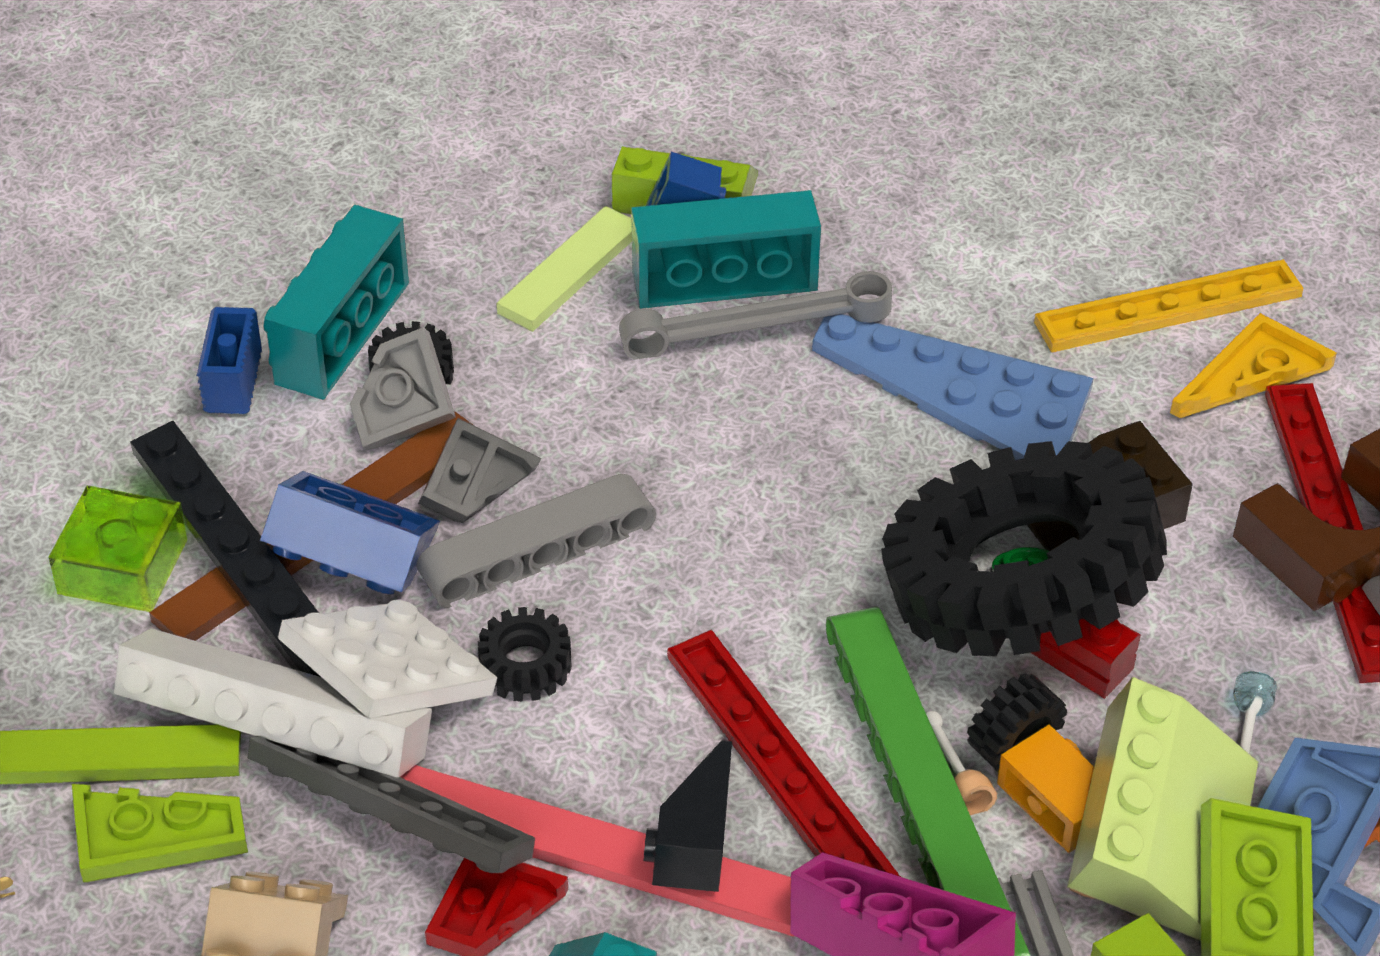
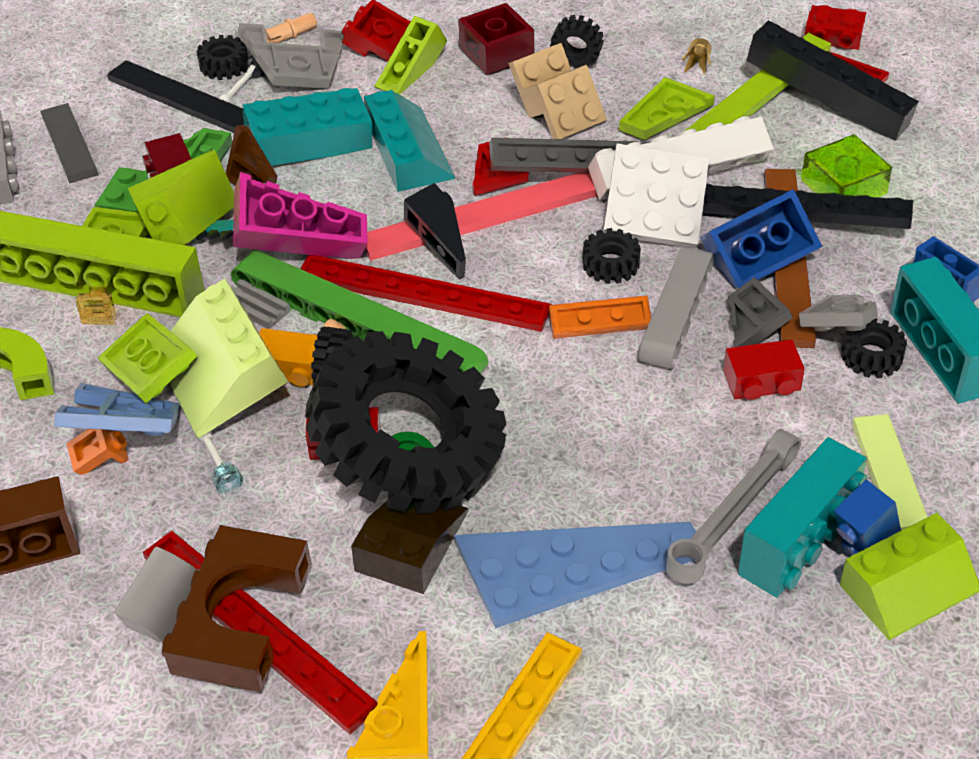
camera: 140 degrees right, 0 degrees up
none -> orange tile [549,295,651,339]
none -> red brick [723,339,805,400]

